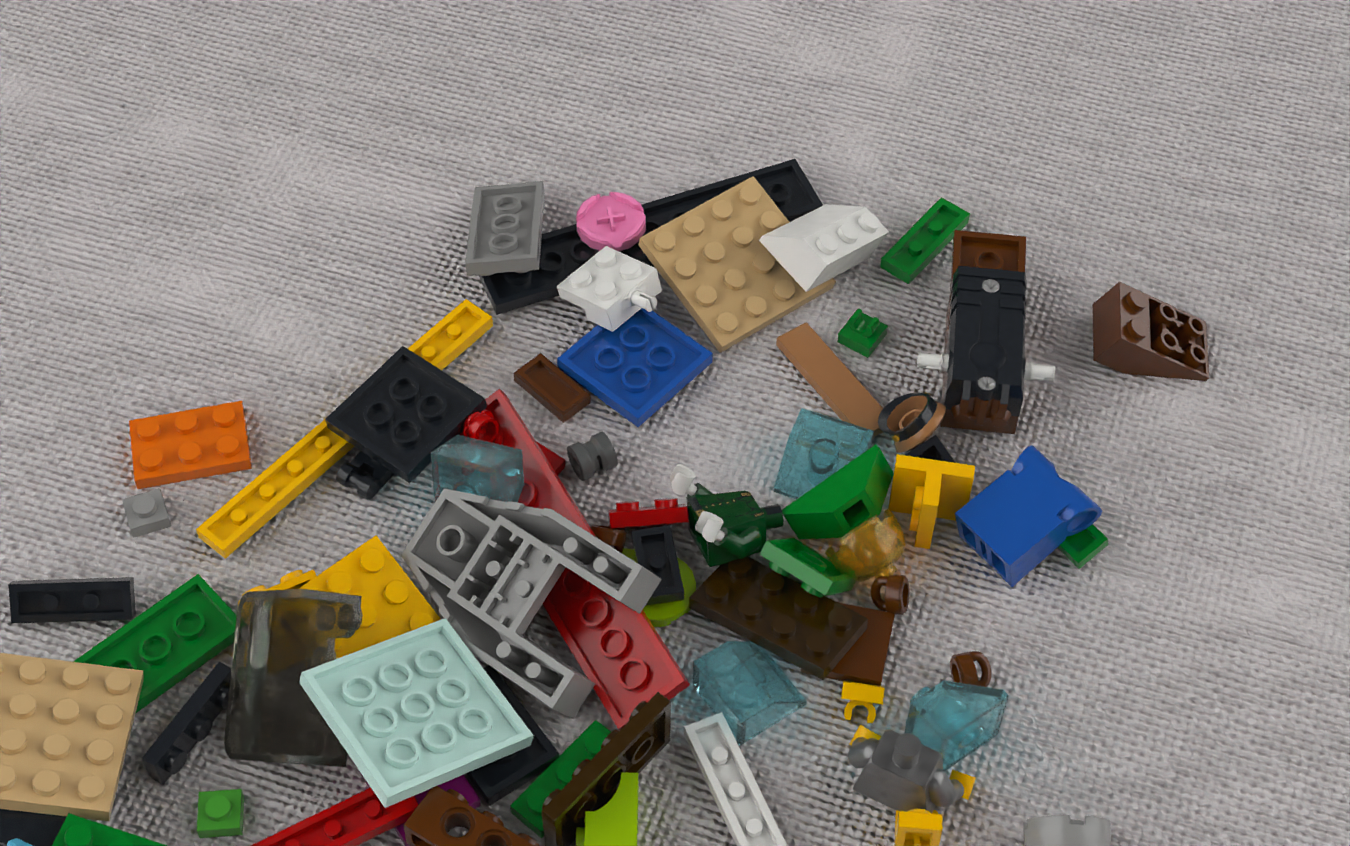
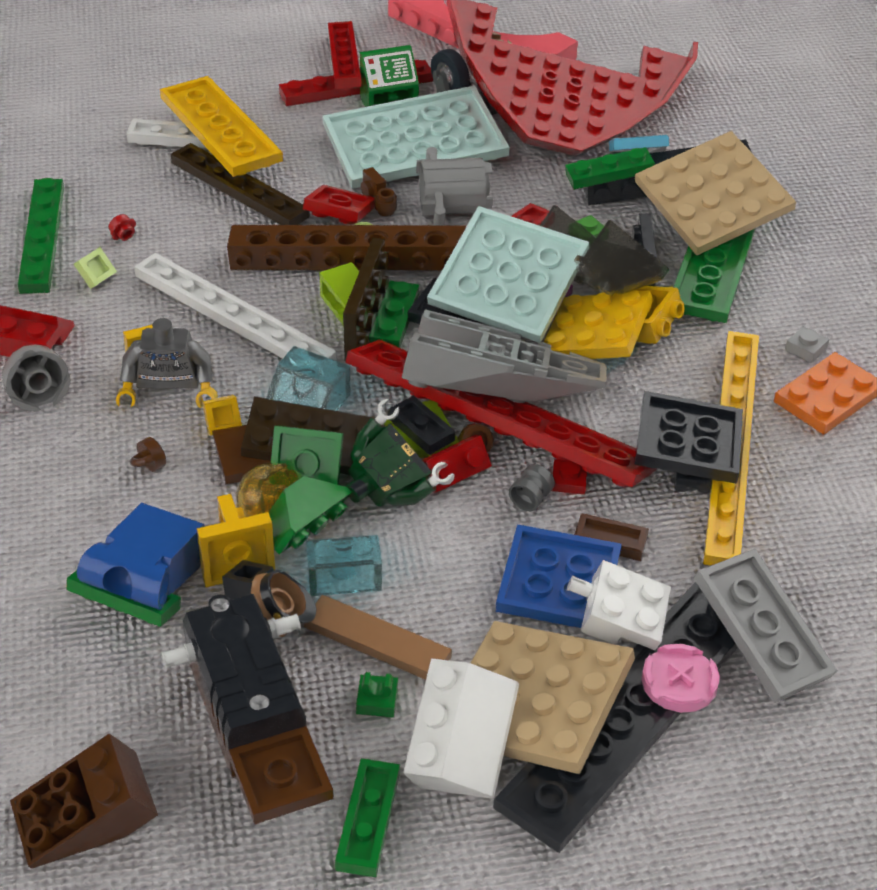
camera: 150 degrees right, 10 degrees down
black plate [8,577,136,624] -> none
clear light blue slope [431,435,524,502] -> none
red plate [463,410,499,447] -> none
reddish brown tile [870,574,910,615] -> none
clear light blue slope [904,680,1009,771] -> none

